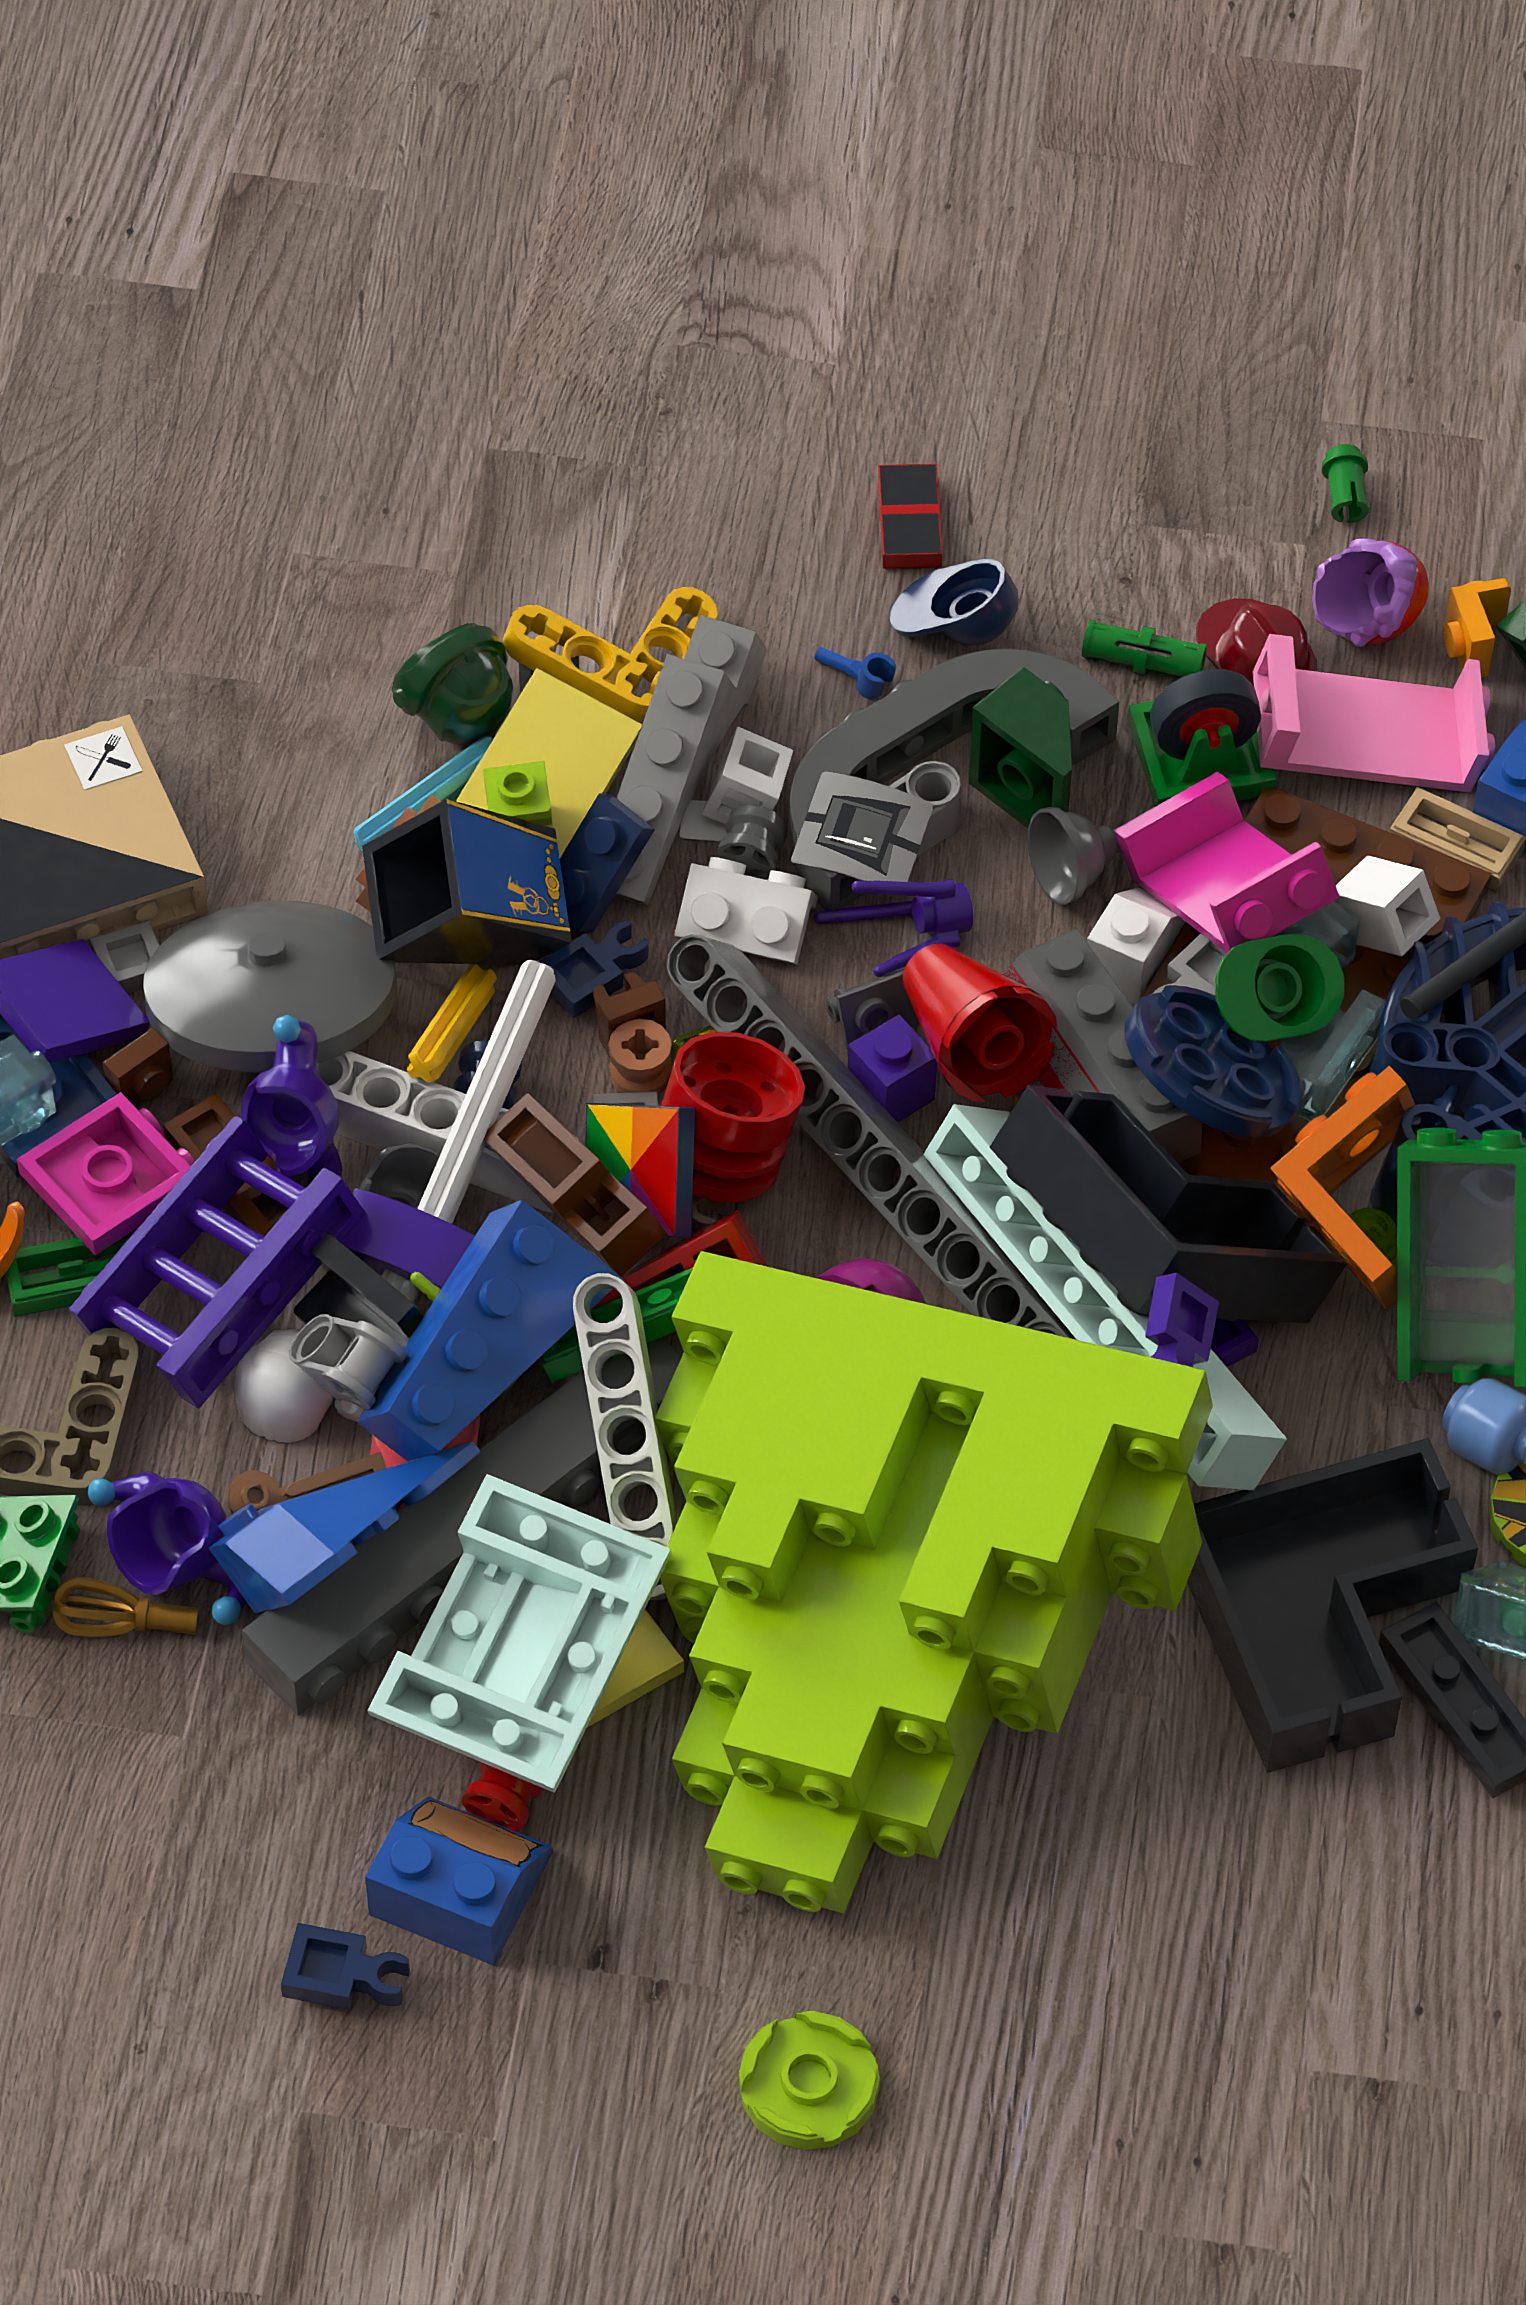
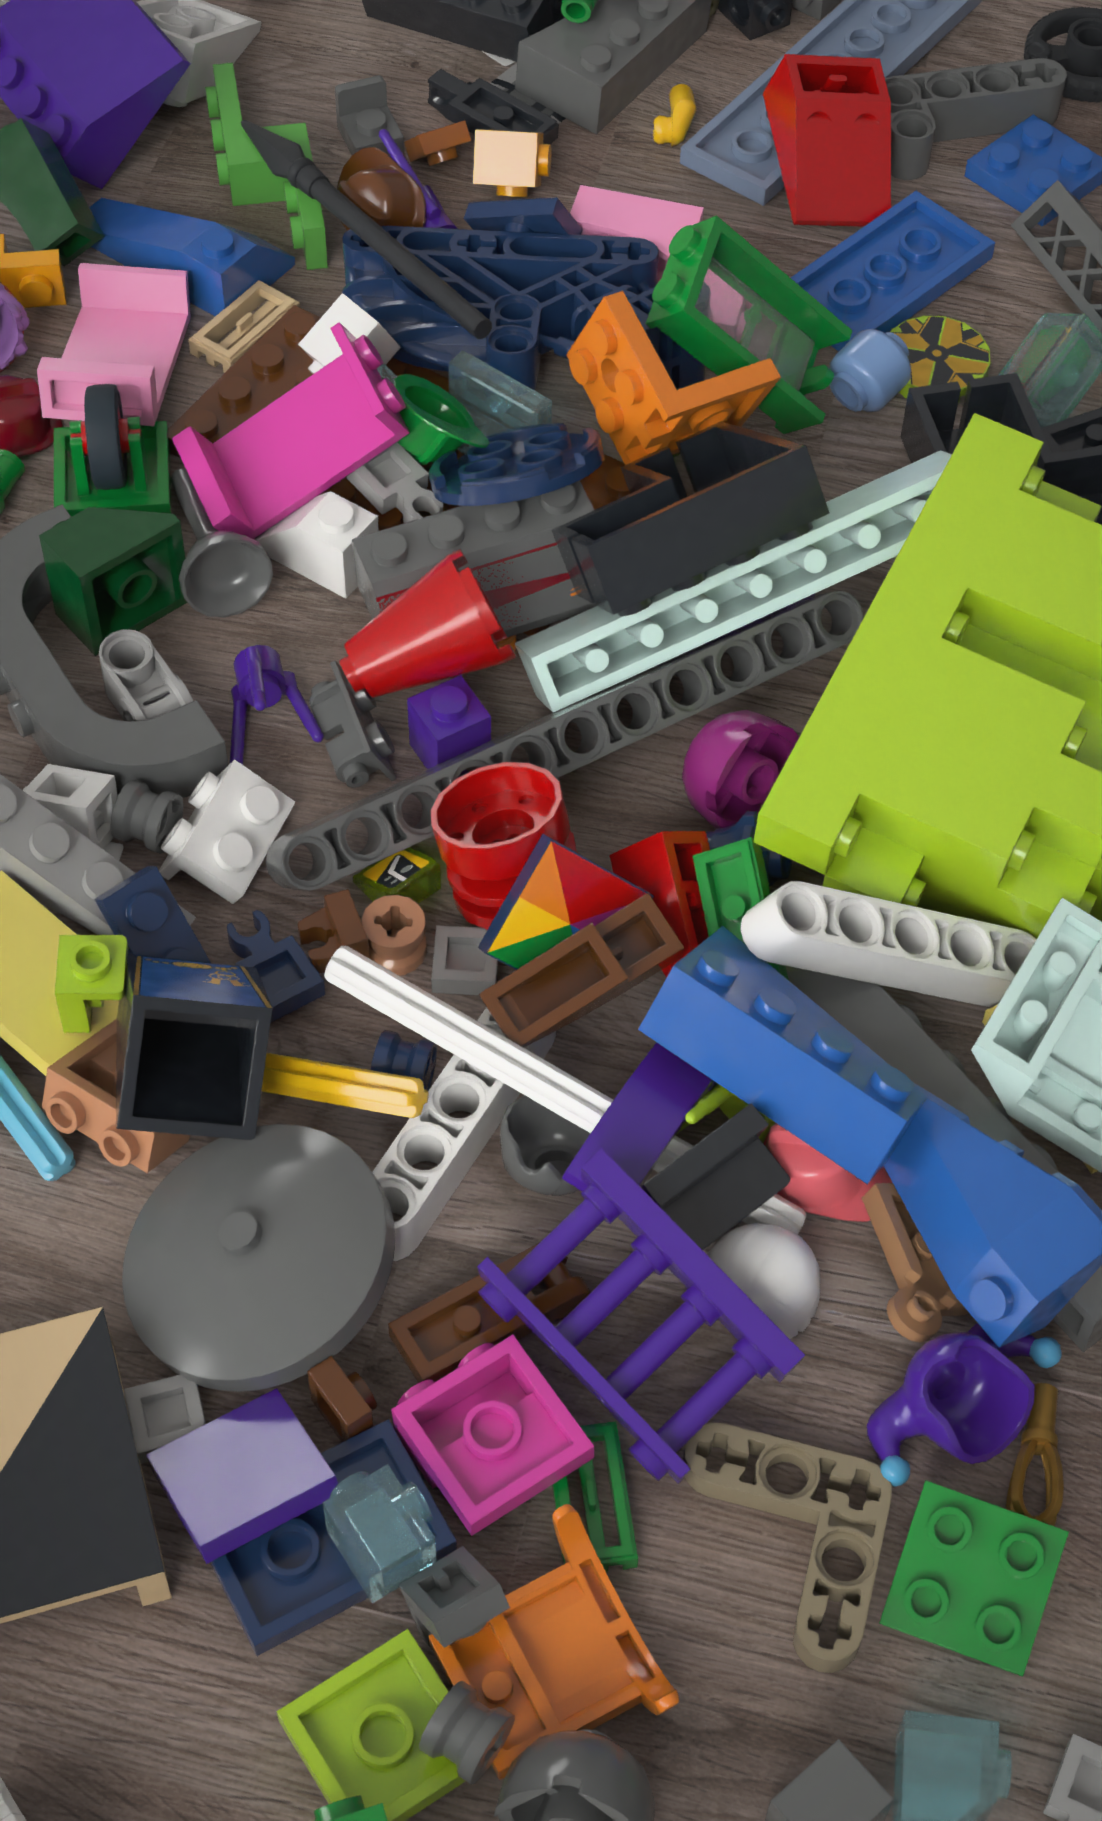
camera: 85 degrees left, 0 degrees up
dark purple piece [241,1014,343,1181] -> none
light grey piece [289,1314,408,1410] -> none
sticker [791,772,933,882] -> none
dark purple plate [1145,1273,1219,1367] -> none

